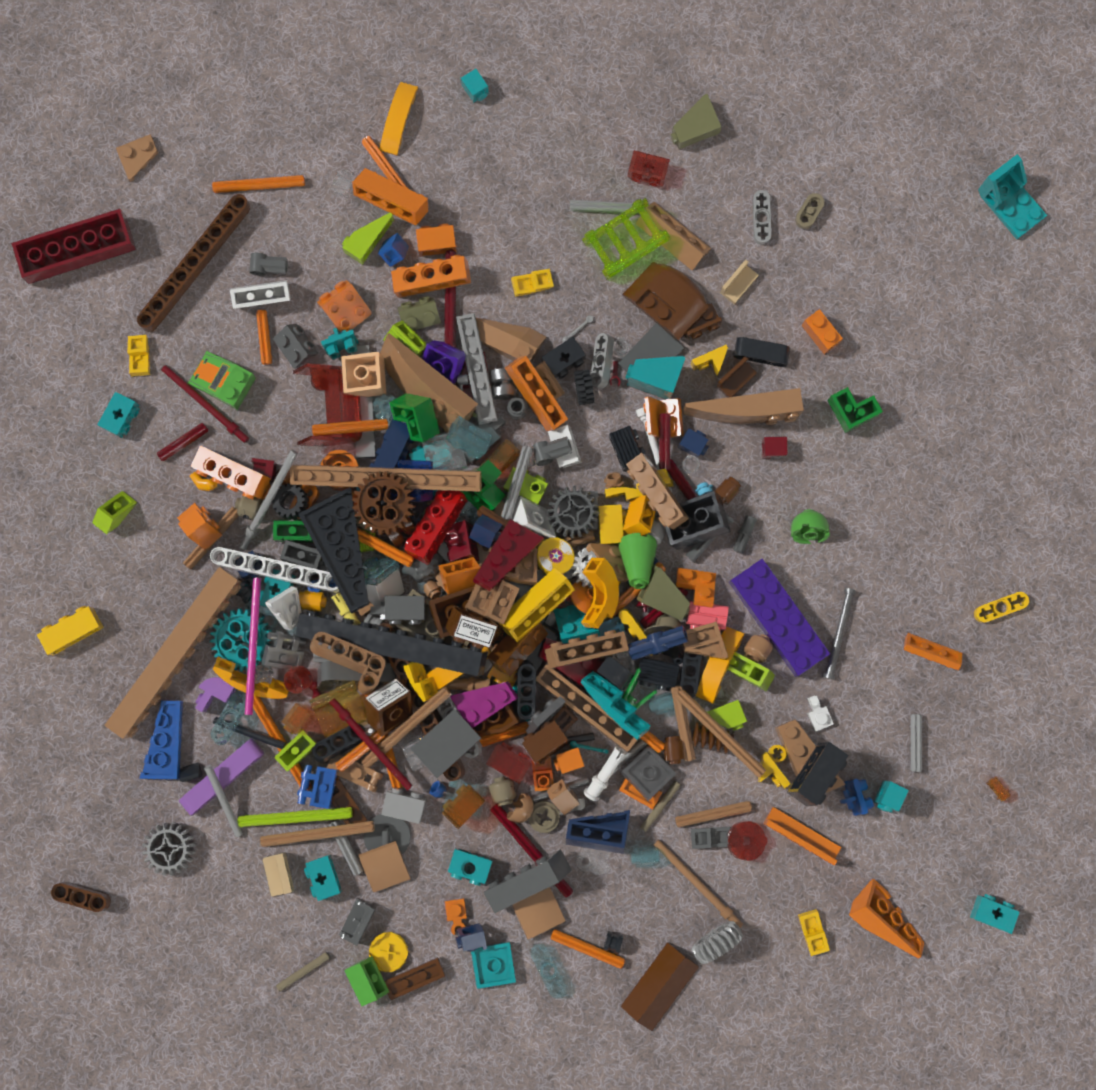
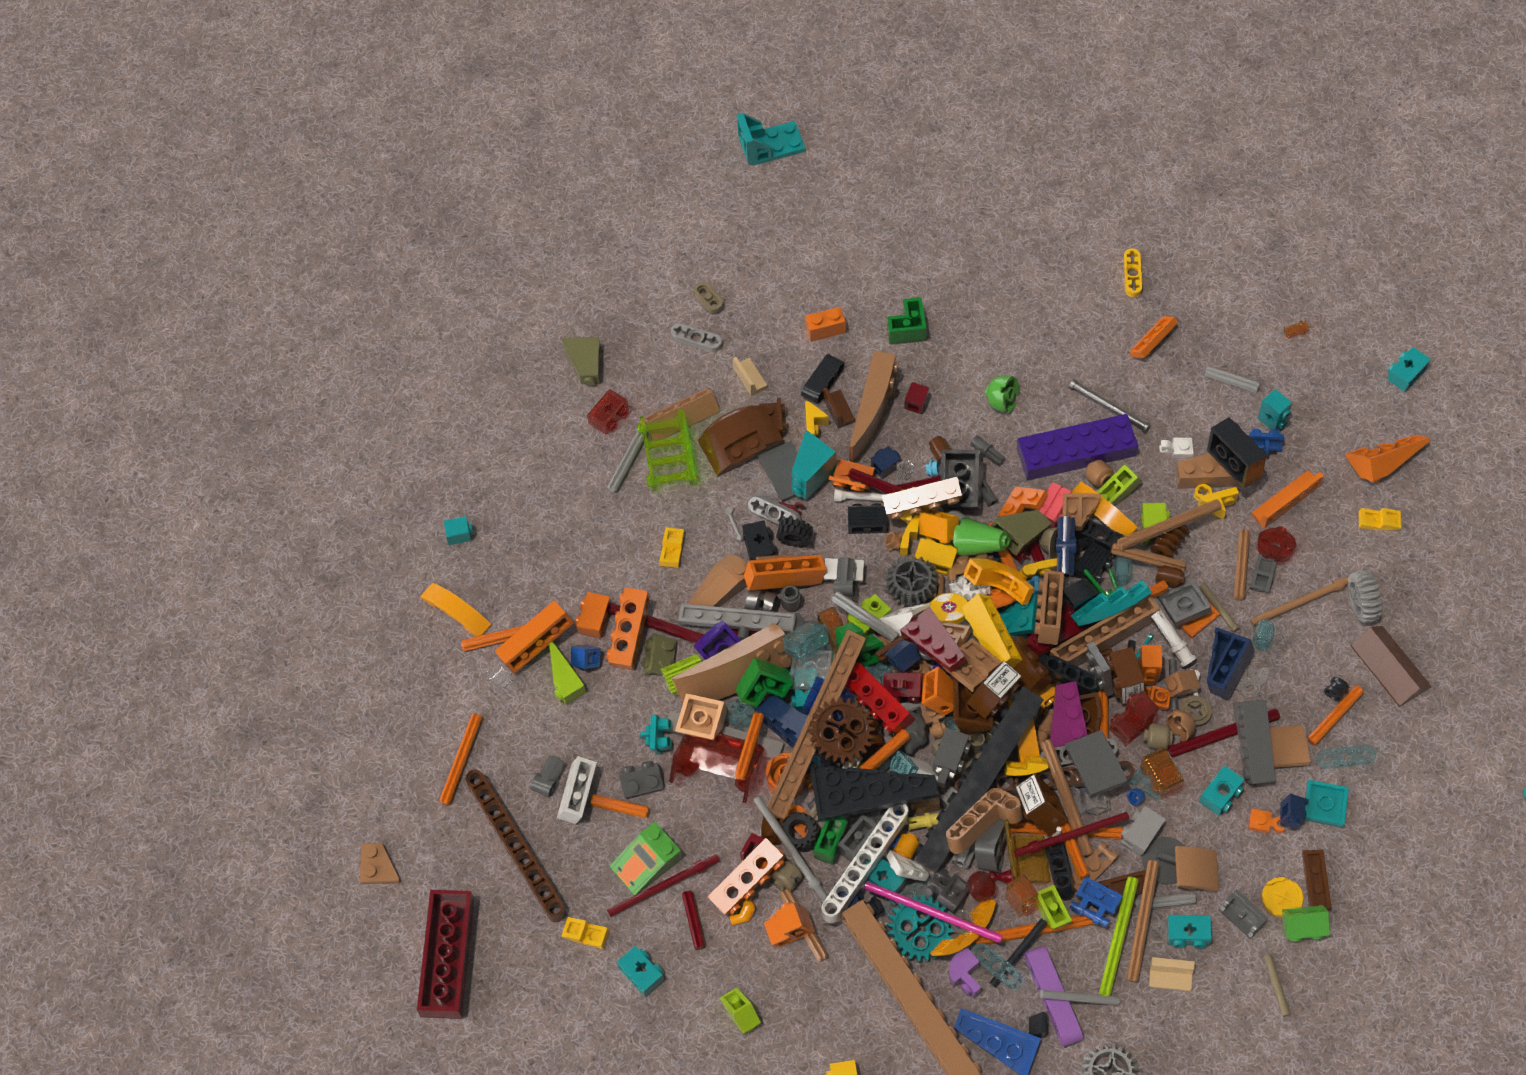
camera: 65 degrees left, 20 degrees down
orange bracket [317,280,372,332] -> none

